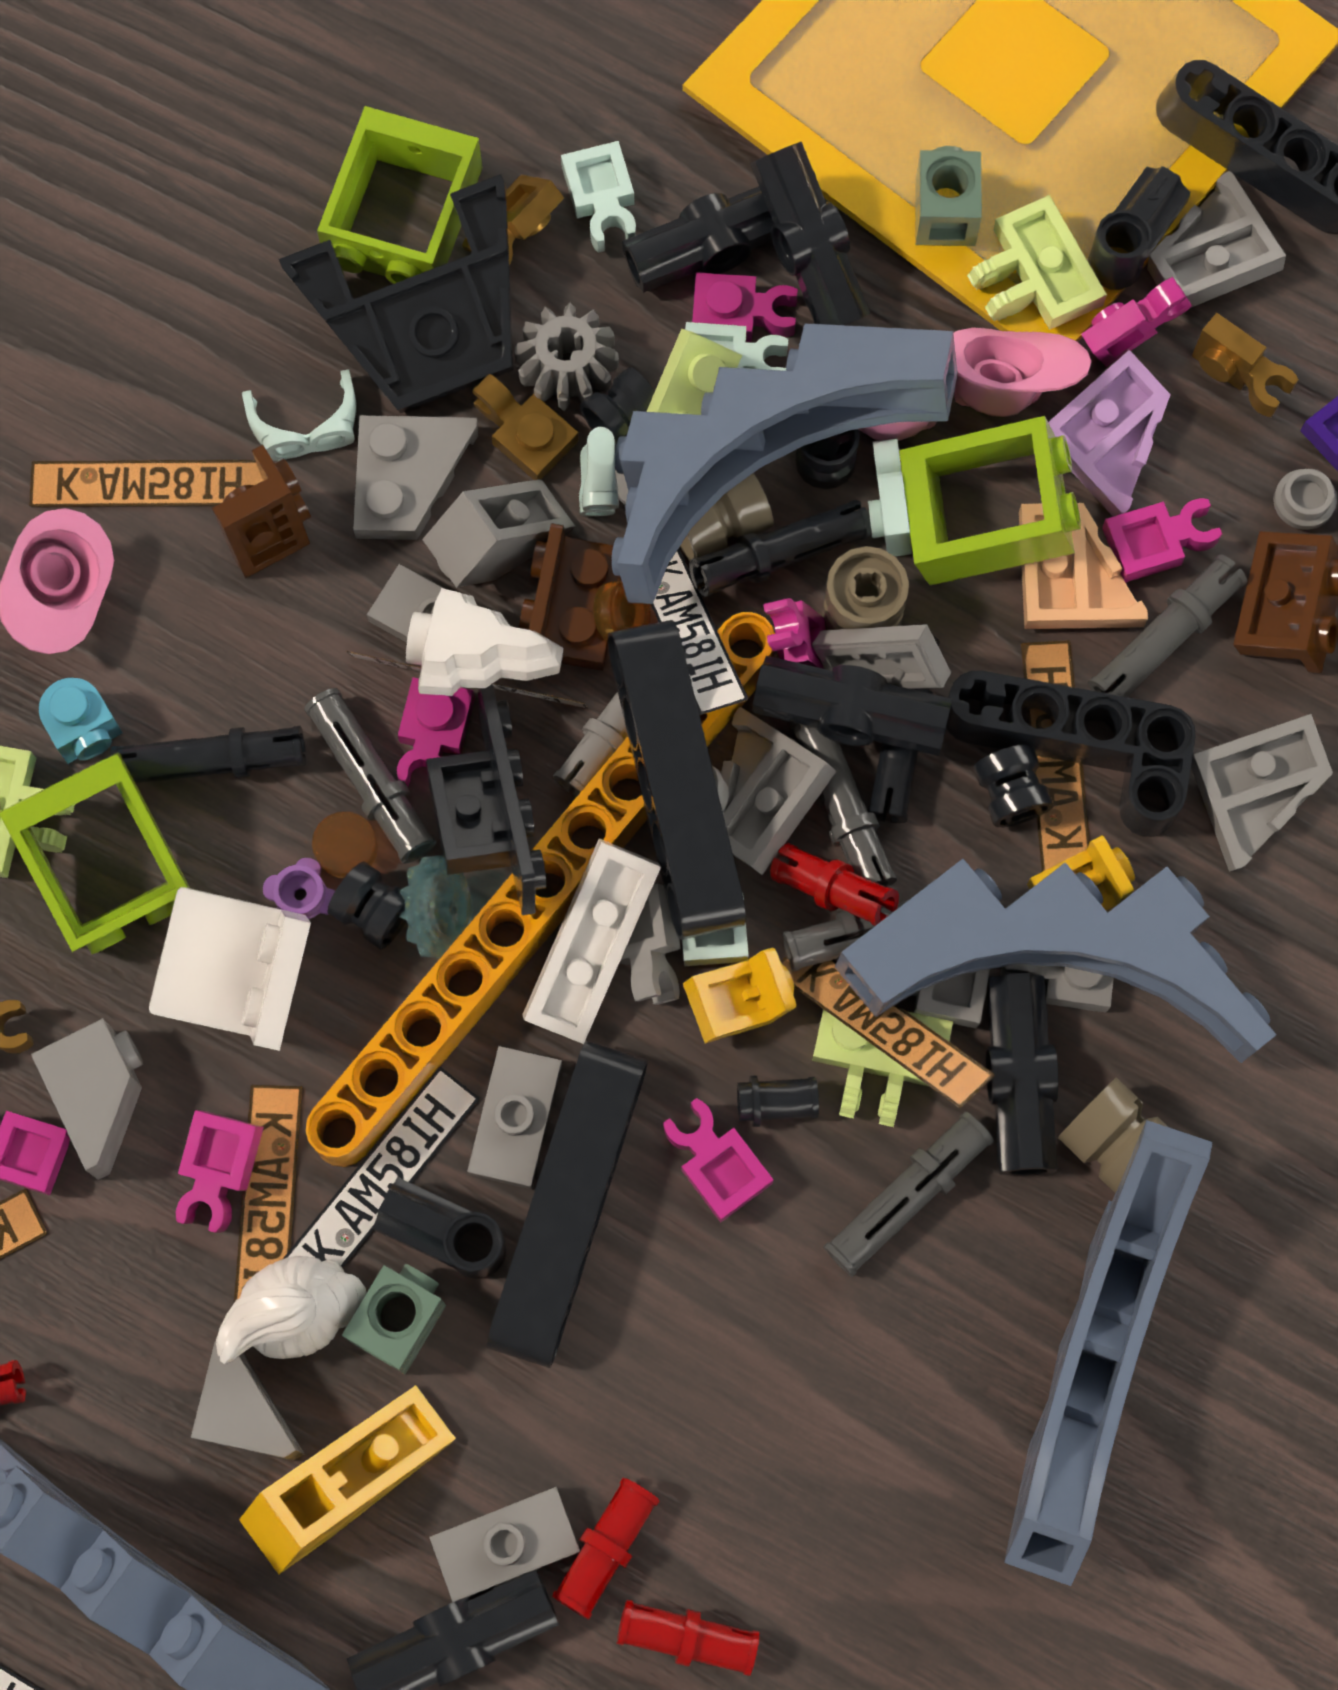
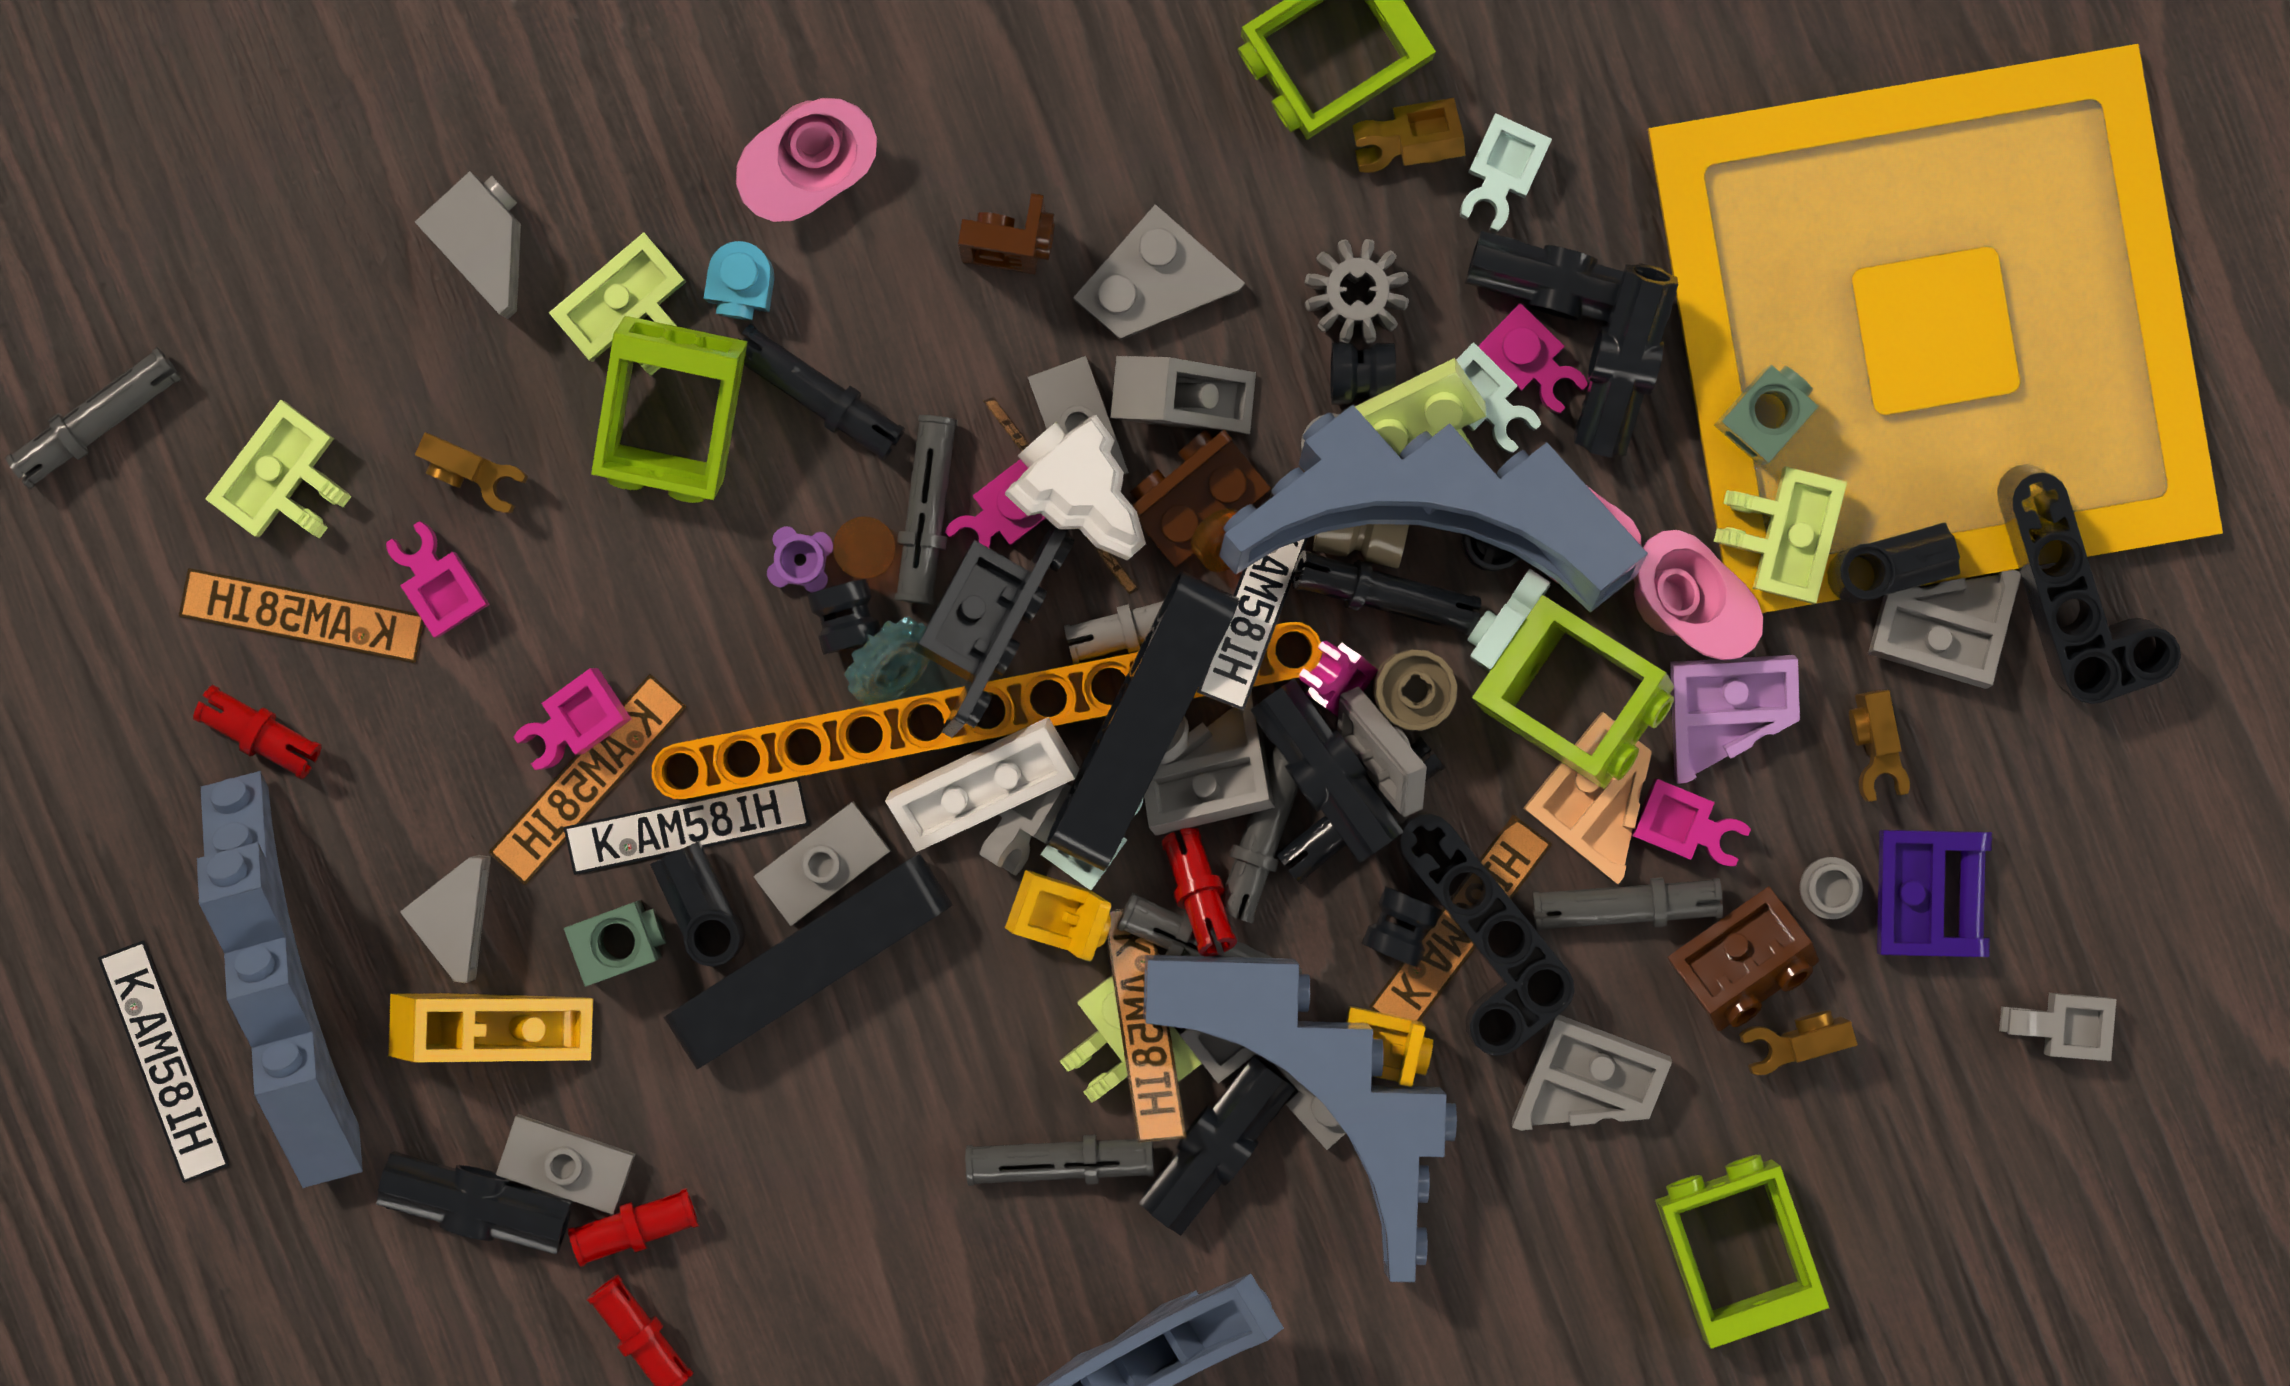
camera: 35 degrees right, 15 degrees up
clear orange sticker [29,460,263,507] -> none
light grey slope [31,1018,143,1180] -> none
white bracket [149,887,311,1051] -> none
white hair [216,1256,367,1364] -> none
light aqua cap [242,369,357,461] -> none
black wing [279,174,514,414] -> none
pearl gold plate [473,374,579,480] -> none
light aqua cap [579,427,619,516] -> none
dark pink plate [663,1098,774,1223] -> none
black pin [737,1075,819,1127] -> none
dark tan wheel [1058,1077,1168,1193] -> none
dark pink plate [1081,277,1192,367] -> none

